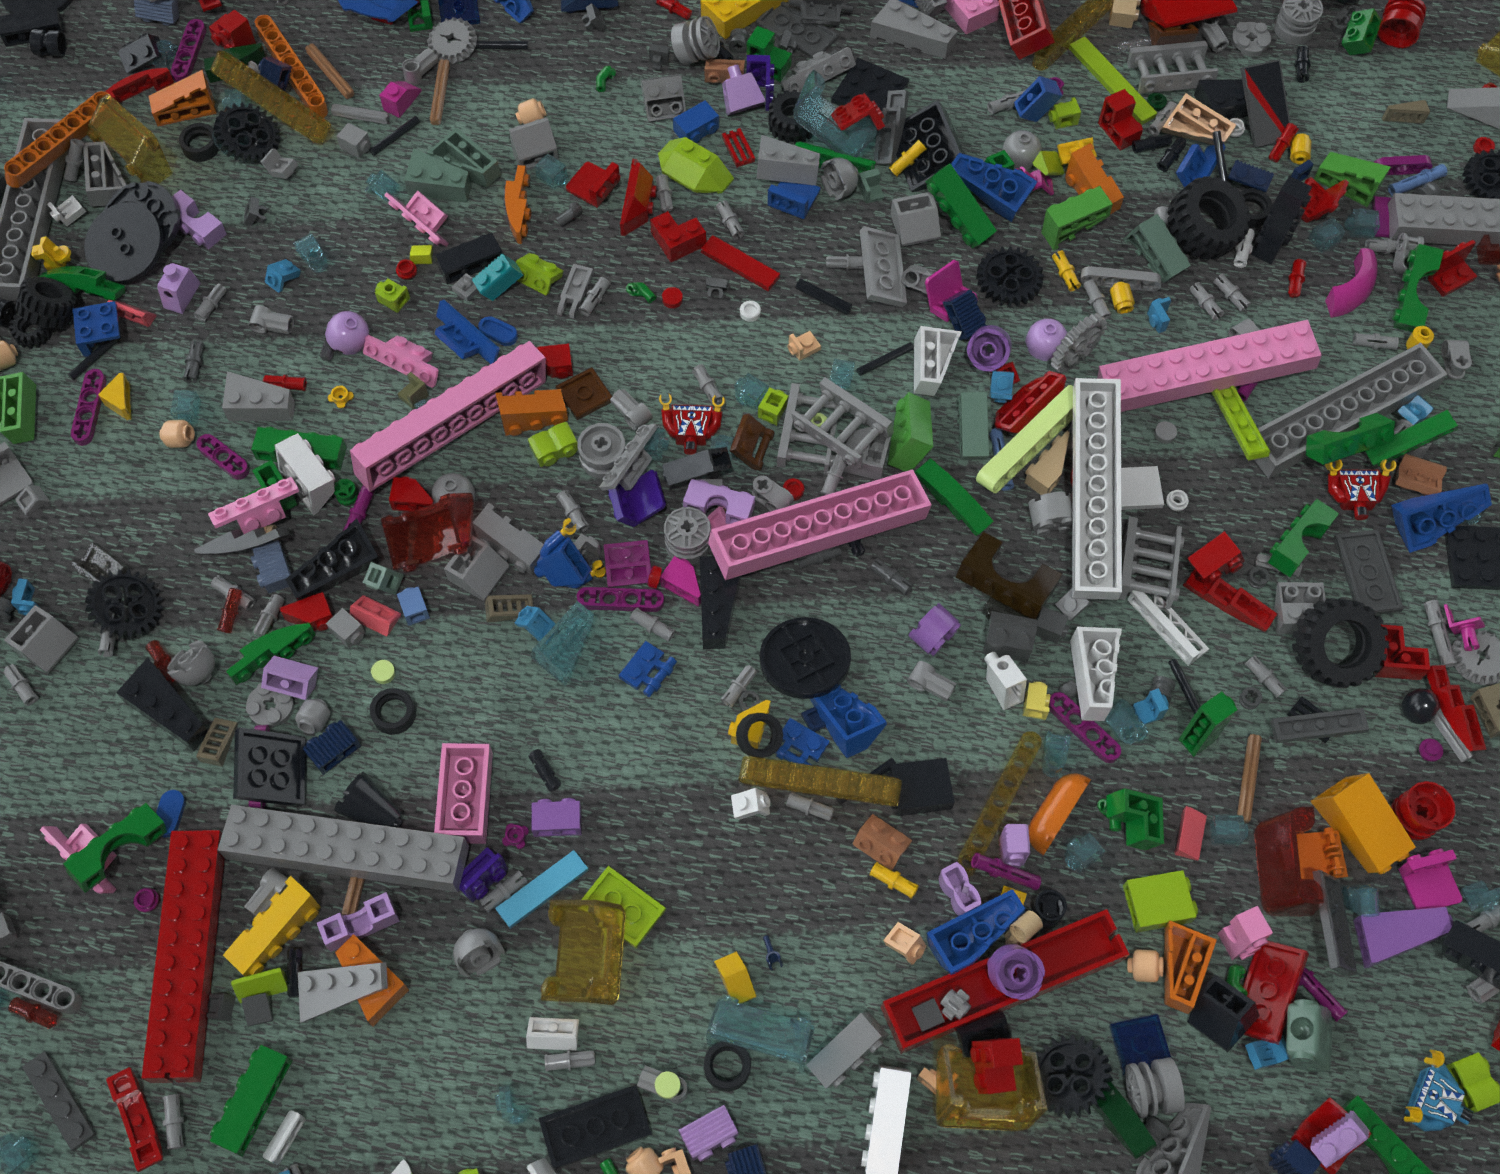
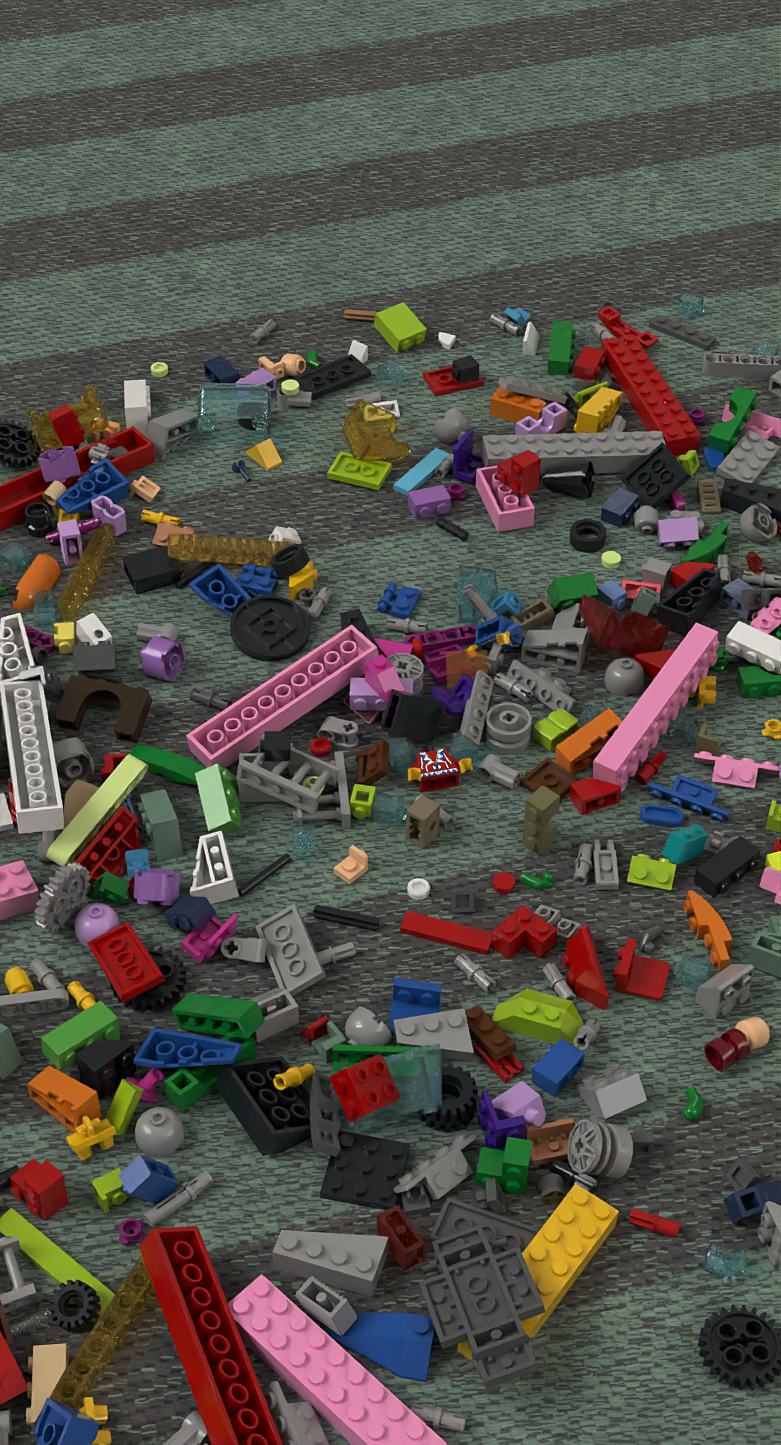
camera: 165 degrees right, 20 degrees down
none -> flat silver bracket [19,666,61,695]
none -> black tyre [48,1280,101,1333]
none -> black slope [76,1040,137,1100]
none -> red tile [87,922,165,1003]
none -> green brick [91,871,130,905]
none -> red bracket [101,753,126,780]
none -> black brick [260,731,291,761]
none -> red slope [300,1016,328,1043]
none -> dark pink slope [365,655,405,704]
none -> clear red brick [376,1205,425,1270]
none -> dark tan brick [406,795,440,849]
none -> red tile [423,366,484,397]
none -> clear orange piece [446,650,488,690]
none -> black brick [451,355,480,384]
none -> light grey pin [462,584,497,623]
none -> reddish brown plate [465,1005,517,1061]
none -> red brick [497,450,541,497]
none -> light grey bracket [506,660,575,713]
none -> olive arch [522,785,560,854]
none -> light grey slope [534,905,581,944]
none -> green brick [547,572,598,613]
none -> light grey pin [573,1019,600,1050]
none -> red brick [574,346,607,380]
none -> clear light blue pin [577,705,600,728]
none -> lime tile [677,450,700,476]
none -> dark red wheel [704,1028,750,1072]
none -> light grey plate [716,430,780,483]

